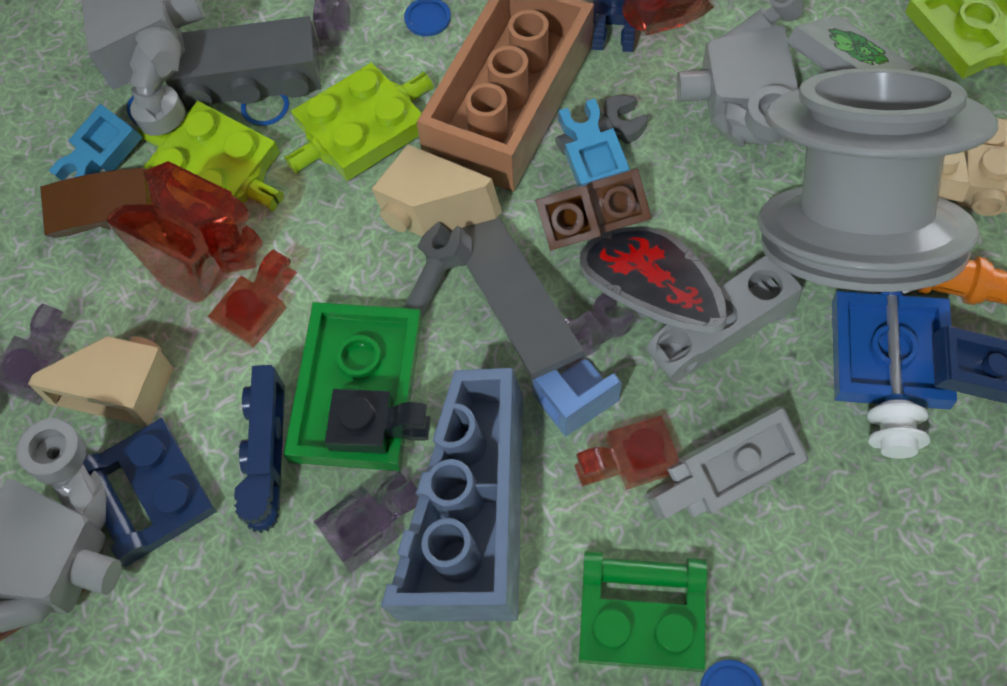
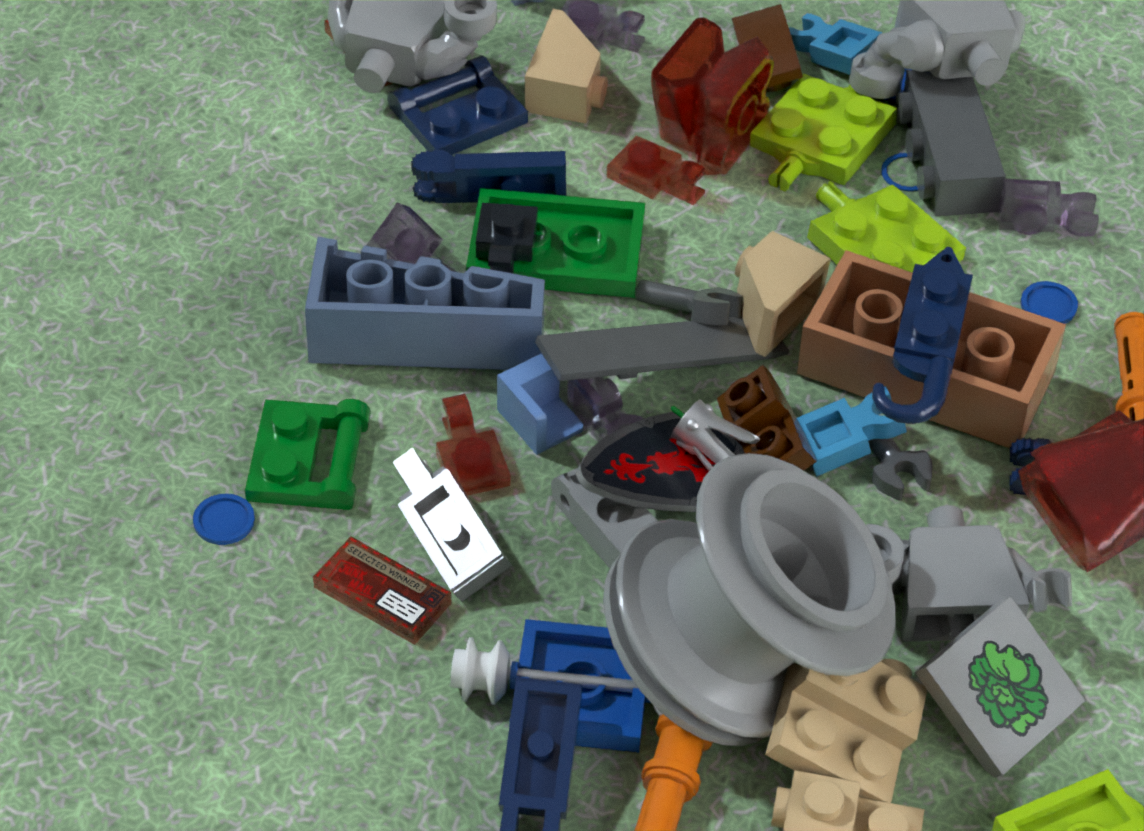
camera: 85 degrees right, 15 degrees down
none -> clear red tile [313,536,452,645]
none -> flat silver piece [670,399,760,471]
none -> dark blue plate [872,247,973,424]

